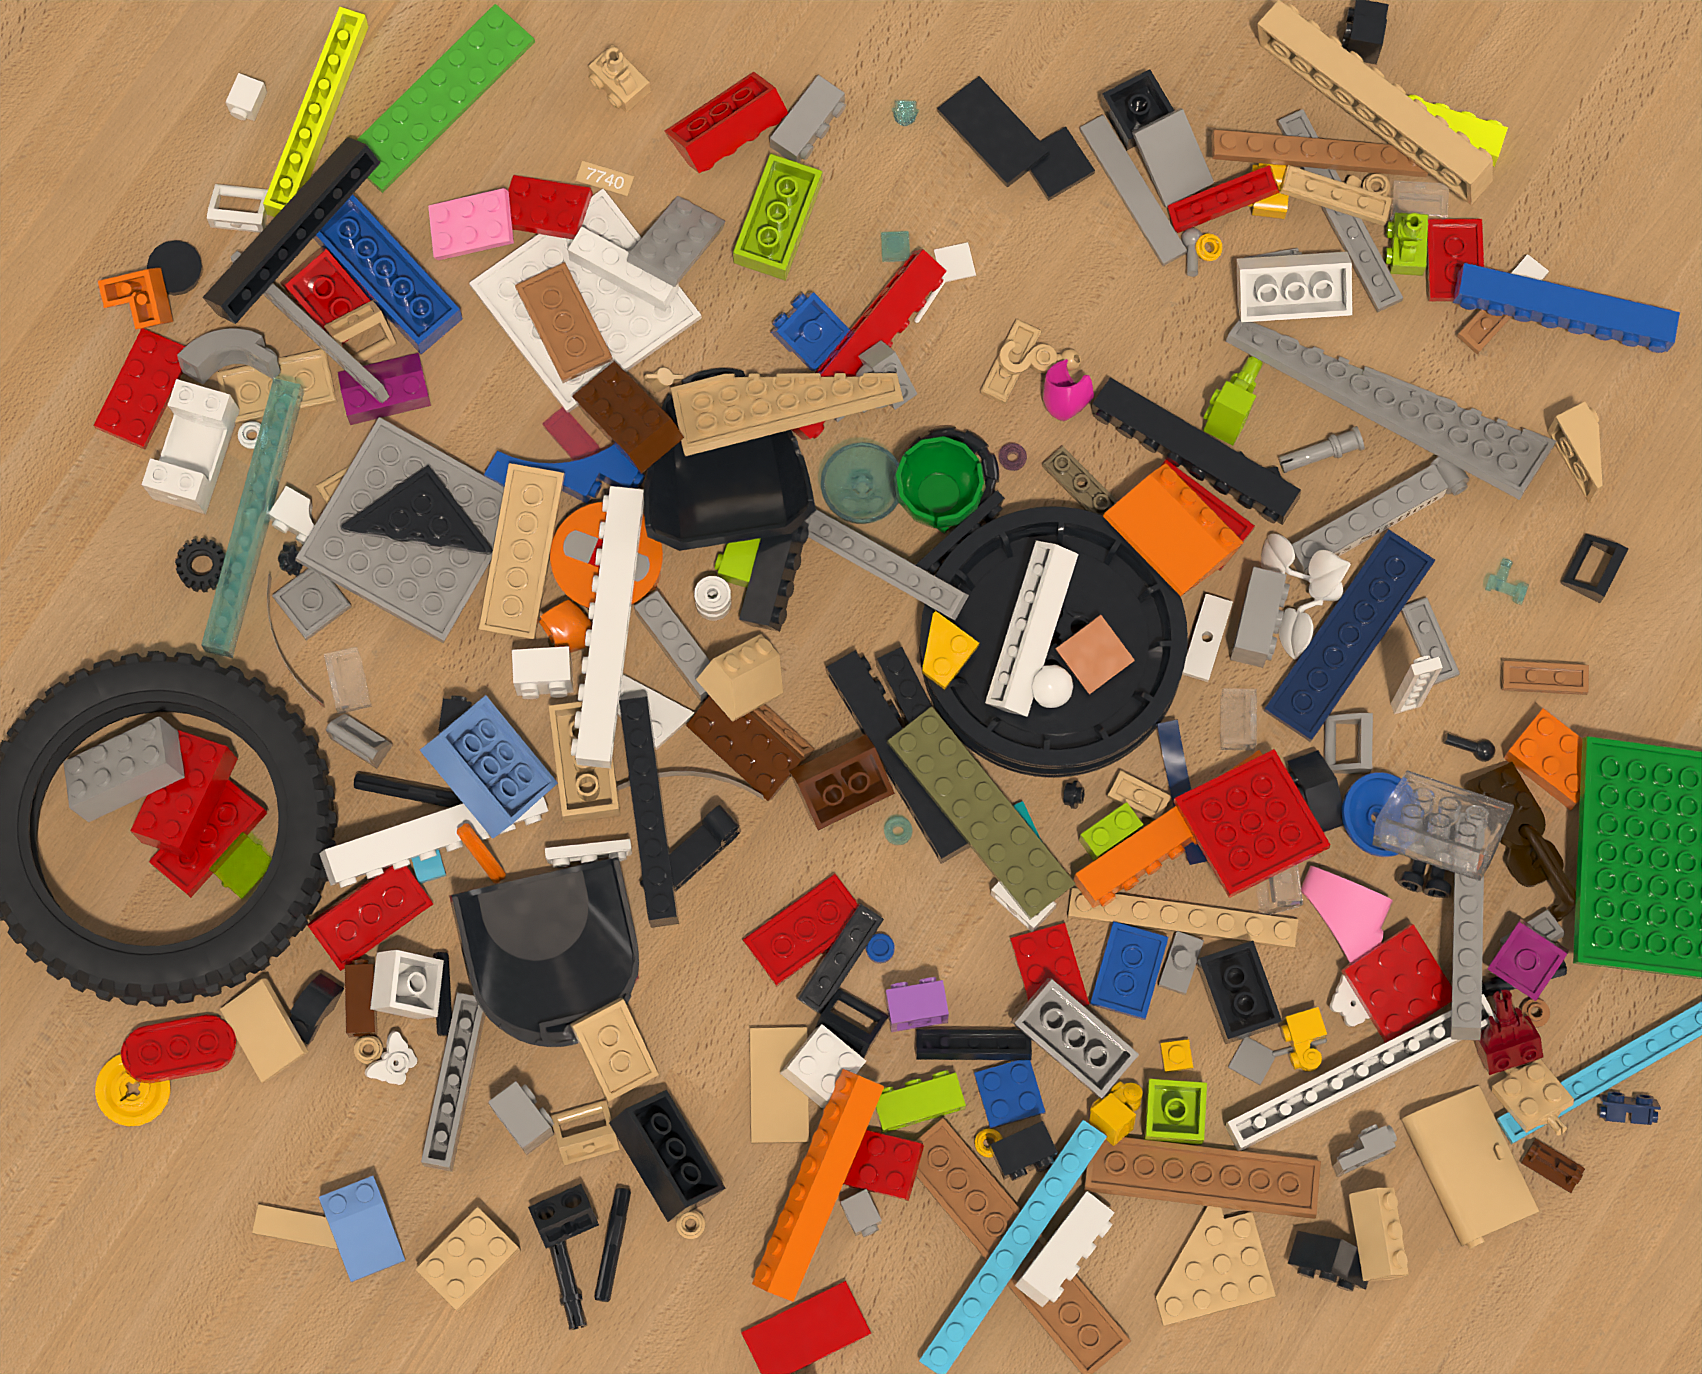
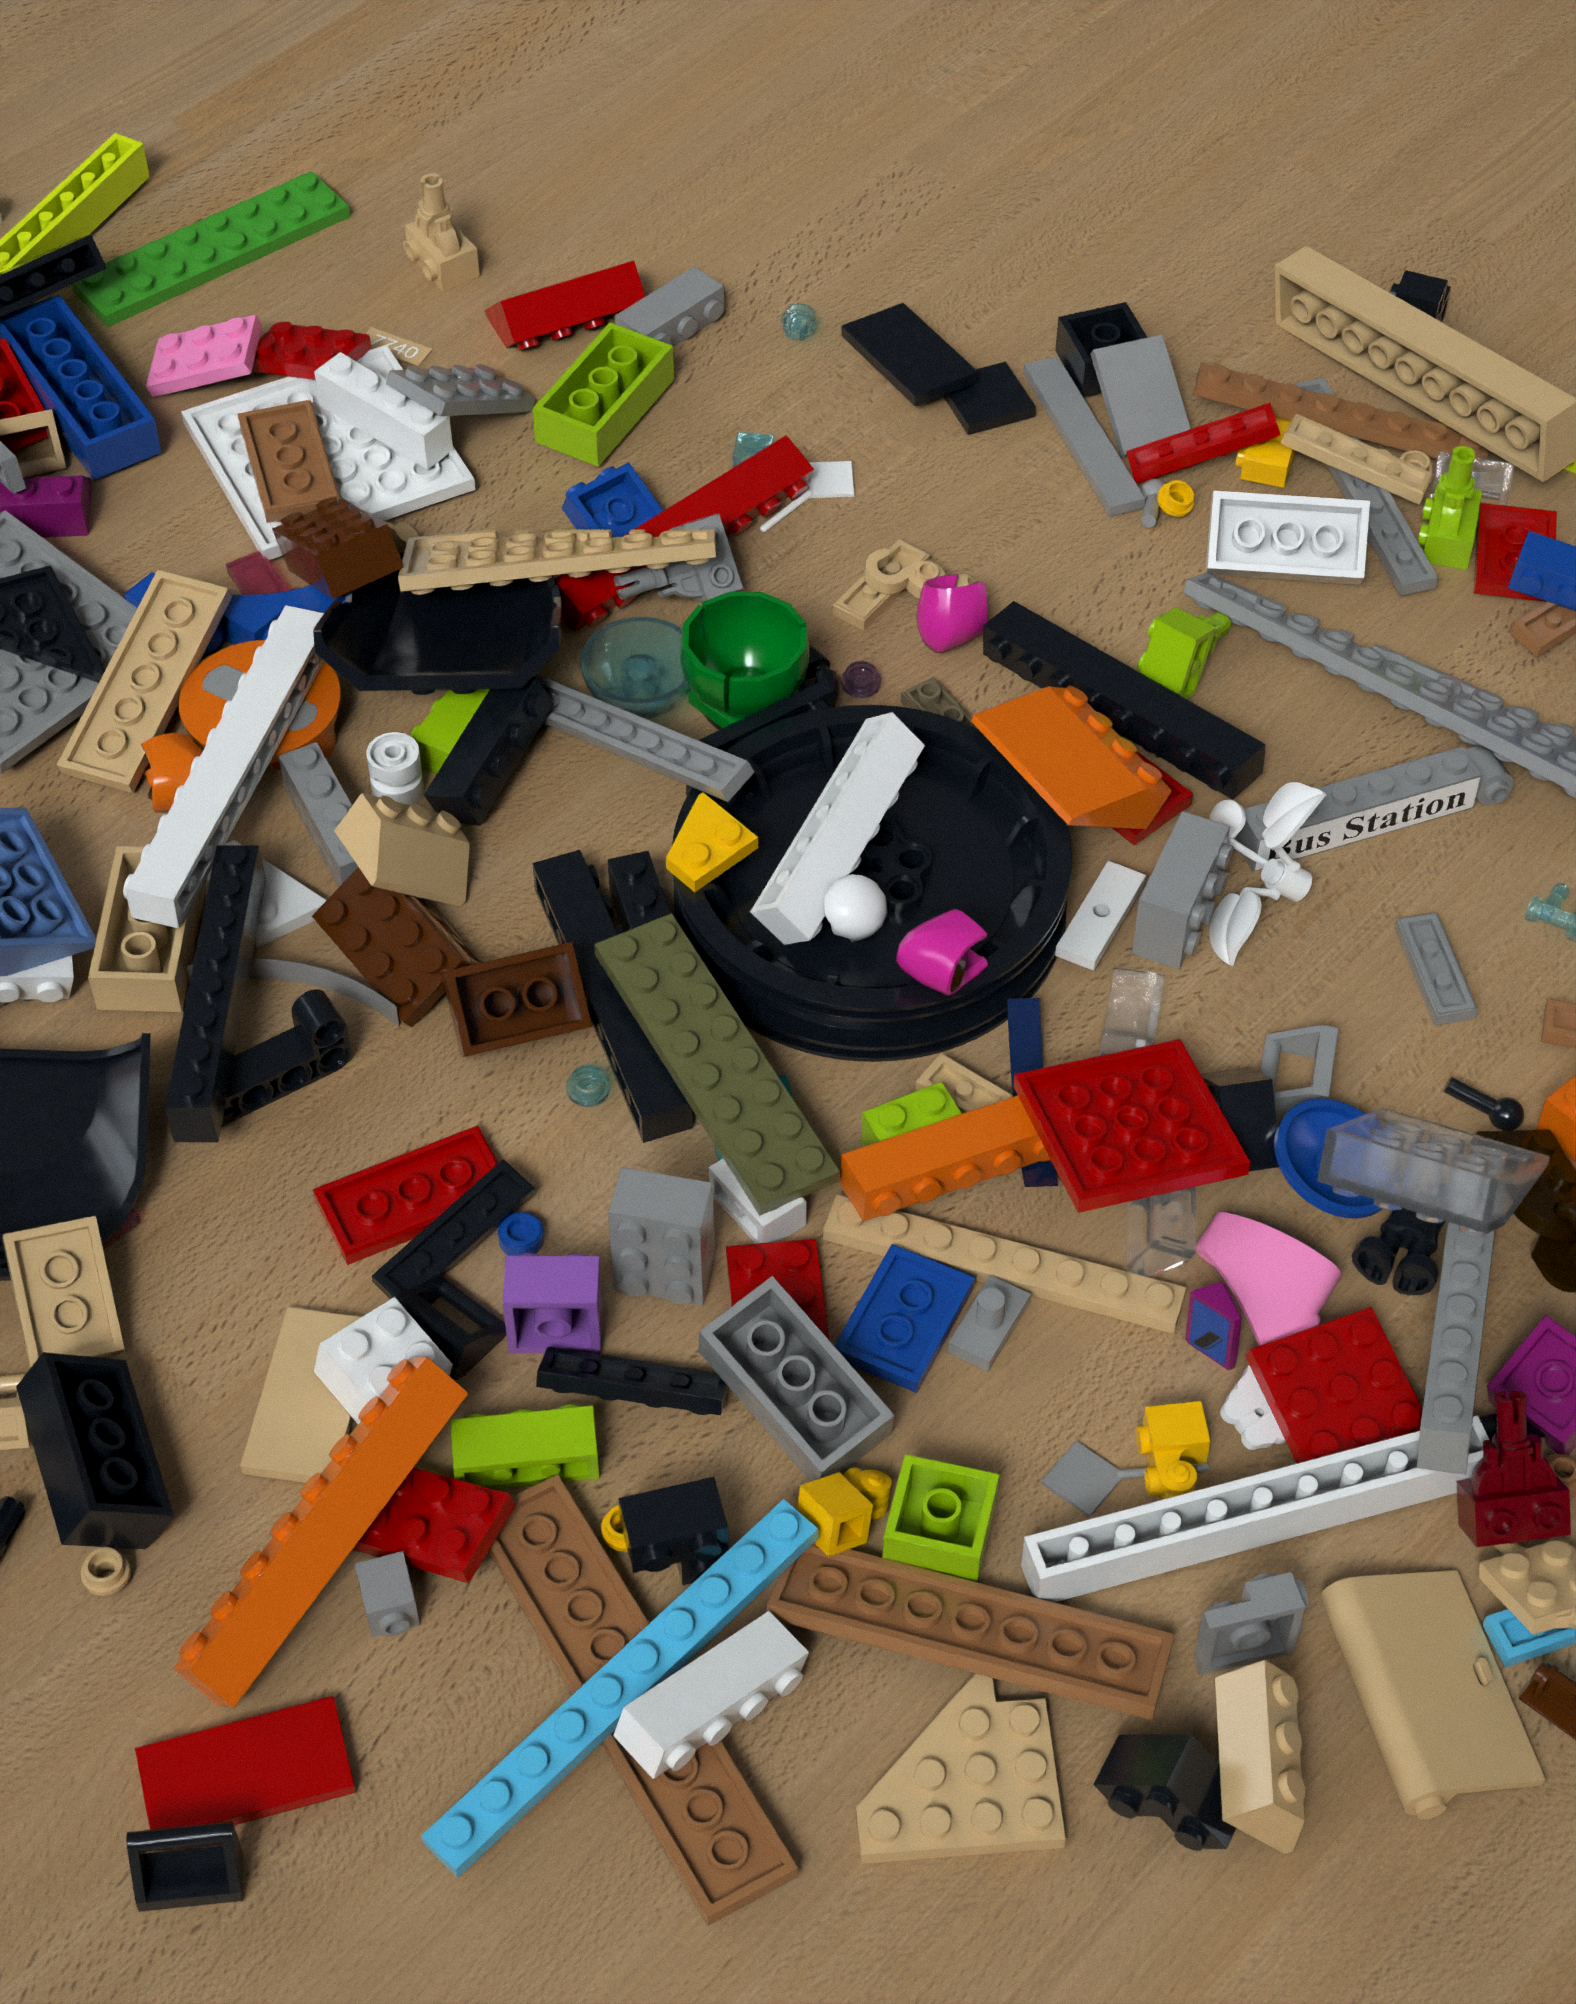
camera: 10 degrees right, 25 degrees down
white brick [512,646,574,699] -> none
white tile [545,839,632,868] -> none
blue plate [974,1060,1046,1129] -> none
nougat tile [1055,615,1135,694] -> none
black plate [1064,781,1085,809] -> none
yellow plate [1160,1039,1193,1073] -> none
black brick [1197,941,1282,1044] -> none
dark blue plate [1264,529,1435,742] -> none
light grey pin [1278,426,1365,473] -> none
white plate [1391,656,1443,714] -> none
none -> light grey brick [608,1167,715,1306]
none -> dark pink piece [896,909,988,996]
none -> slope [1185,1281,1242,1370]

